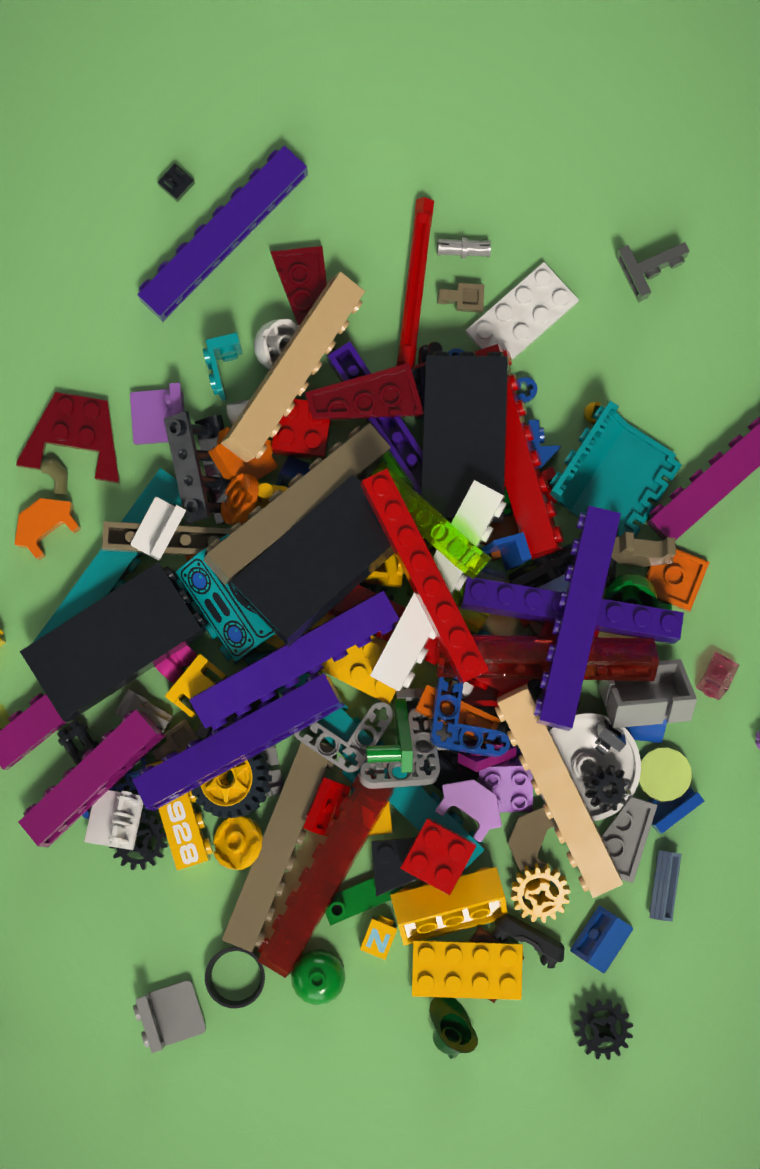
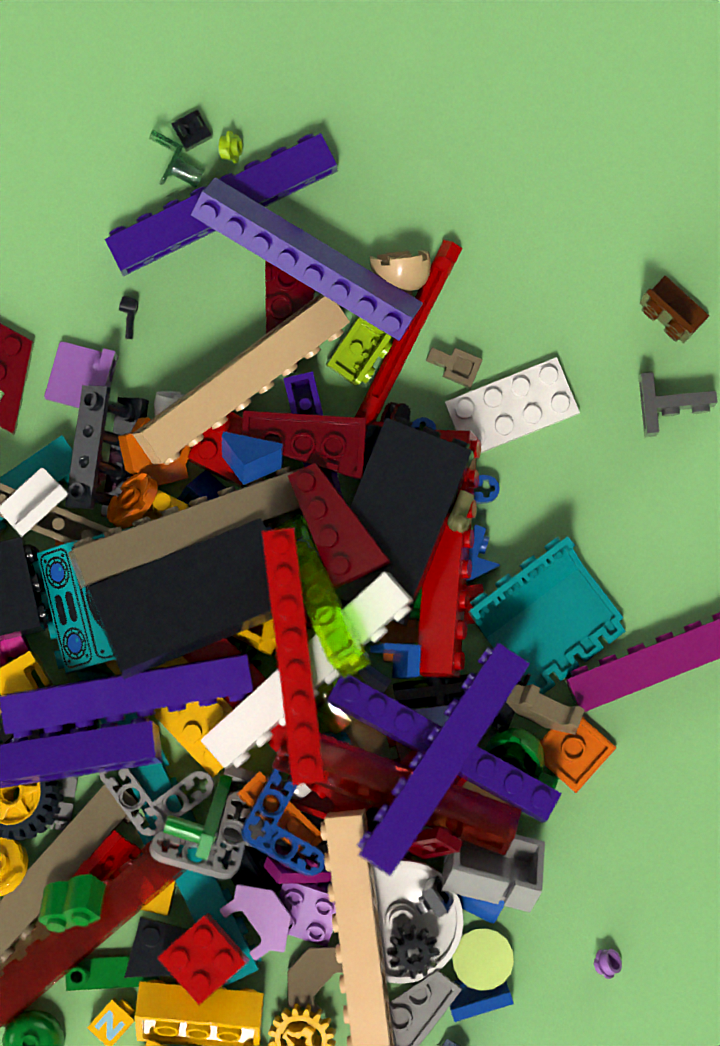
camera: 25 degrees right, 0 degrees up
teal bracket [203,332,243,401] -> none
white cylinder [254,319,299,369] -> none
light grey pin [437,237,491,258] -> none
yellow hinge [584,402,602,424] -> none
clear pink bracket [696,652,739,700] -> none
none -> green brick [38,874,106,932]
none -> black hand [119,296,139,339]
none -> clear green bracket [149,130,204,188]
none -> dark purple brick [191,177,423,341]
none -> lime plate [219,130,243,164]
none -> blue slope [222,432,283,485]
none -> dark red wing [288,463,392,588]
none -> lime bracket [326,316,393,385]
none -> tan cylinder [370,251,430,296]
none -> dark red plate [408,826,463,859]
none -> olive arm [447,490,474,533]
none -> reddish brown bracket [640,275,709,344]

